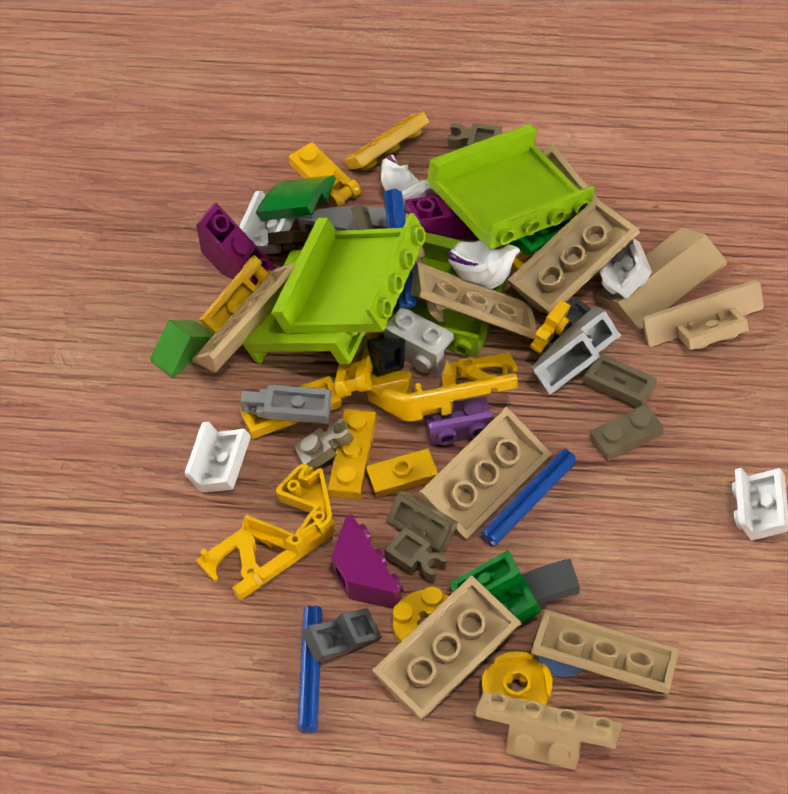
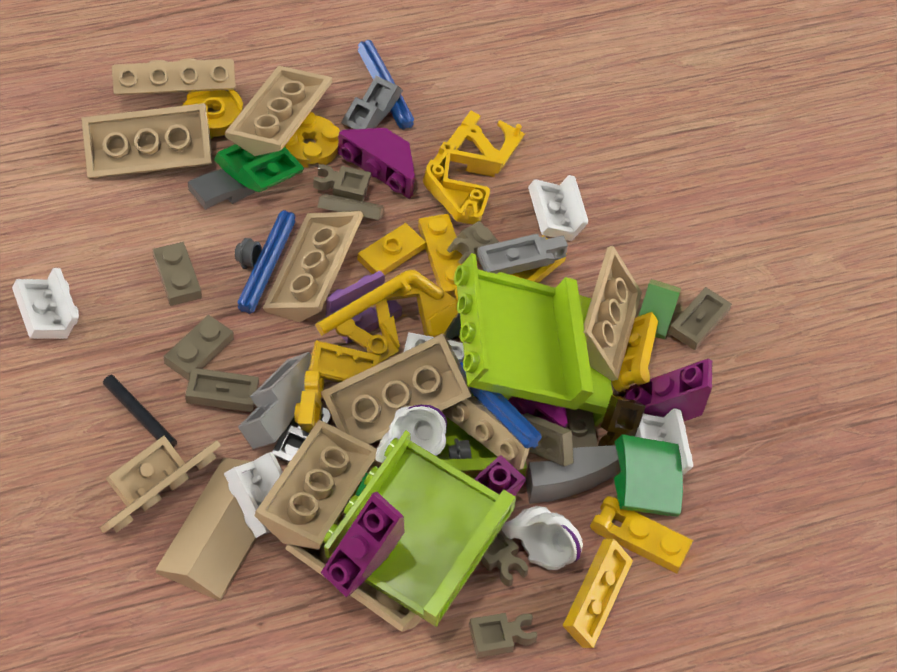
camera: 145 degrees right, 0 degrees up
none -> black bar [103,374,177,448]
none -> dark tan plate [153,242,202,306]
none -> dark grey plate [235,238,262,269]
none -> yellow plate [308,340,381,382]
none -> magenta slope [320,491,405,598]
none -> dark grey plate [448,438,471,459]
none -> dark tan plate [668,287,732,350]

